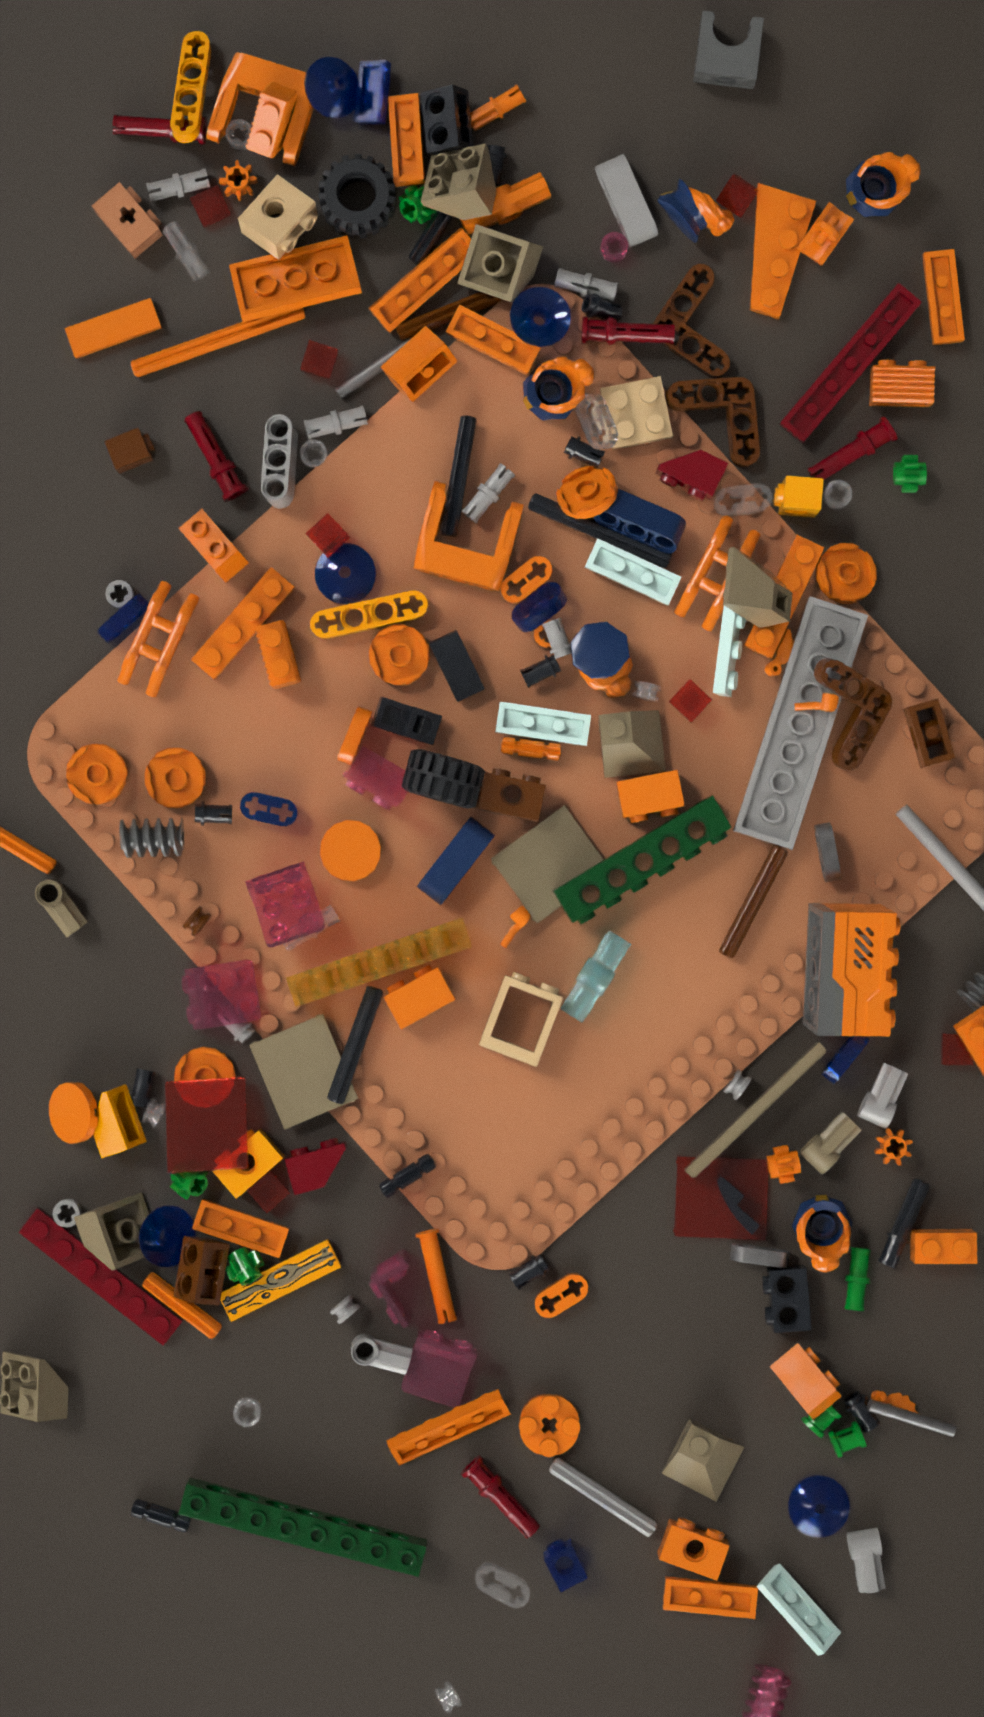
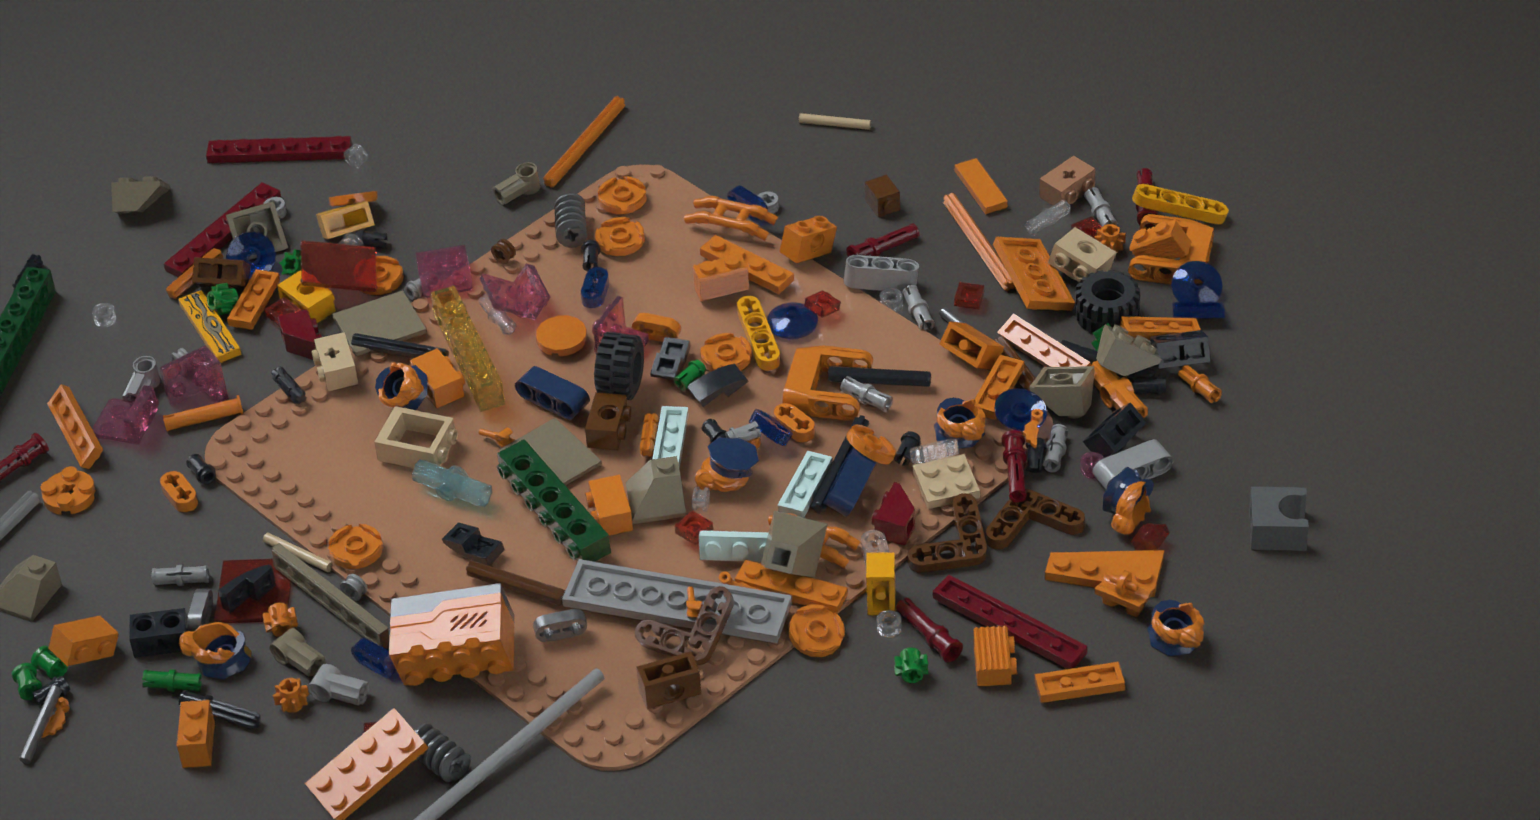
camera: 85 degrees right, 45 degrees down
none -> light grey pin [152,565,209,586]
none -> tan bar [263,533,333,572]
none -> tan brick [312,332,358,391]
none -> orange tile [328,524,383,569]
none -> piece [375,362,427,410]
none -> black slope [442,522,505,566]
none -> green pin [673,360,707,391]
none -> orange piece [1023,409,1043,448]
none -> black brick [1082,402,1147,462]

